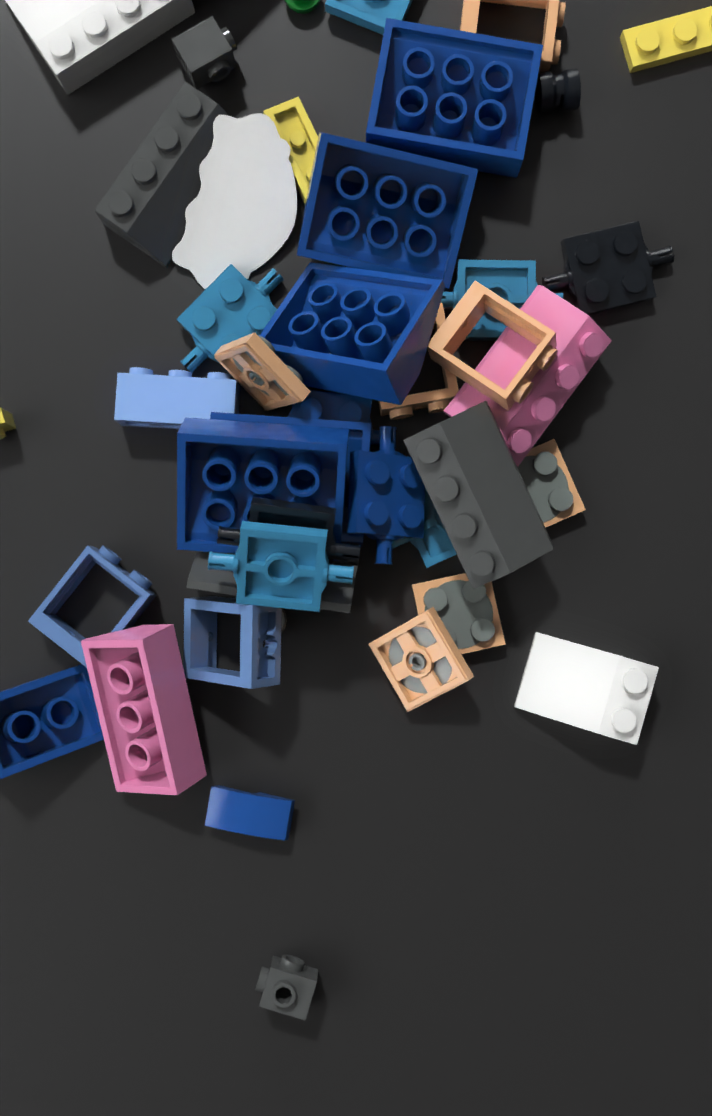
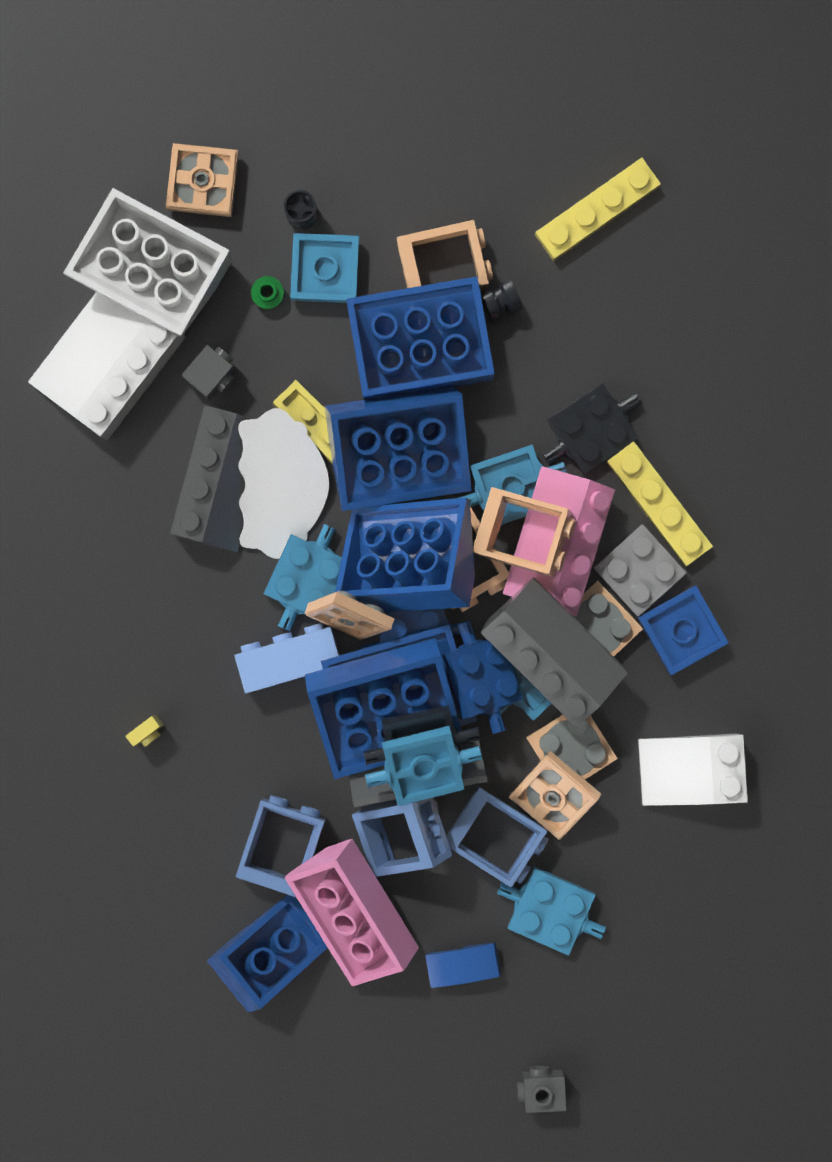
camera: 15 degrees left, 0 degrees up
none -> medium blue window [446,785,548,888]
none -> dark azure plate [497,866,606,956]
none -> light grey plate [593,524,686,617]
none -> light yellow plate [606,441,713,567]
none -> blue plate [637,585,729,675]

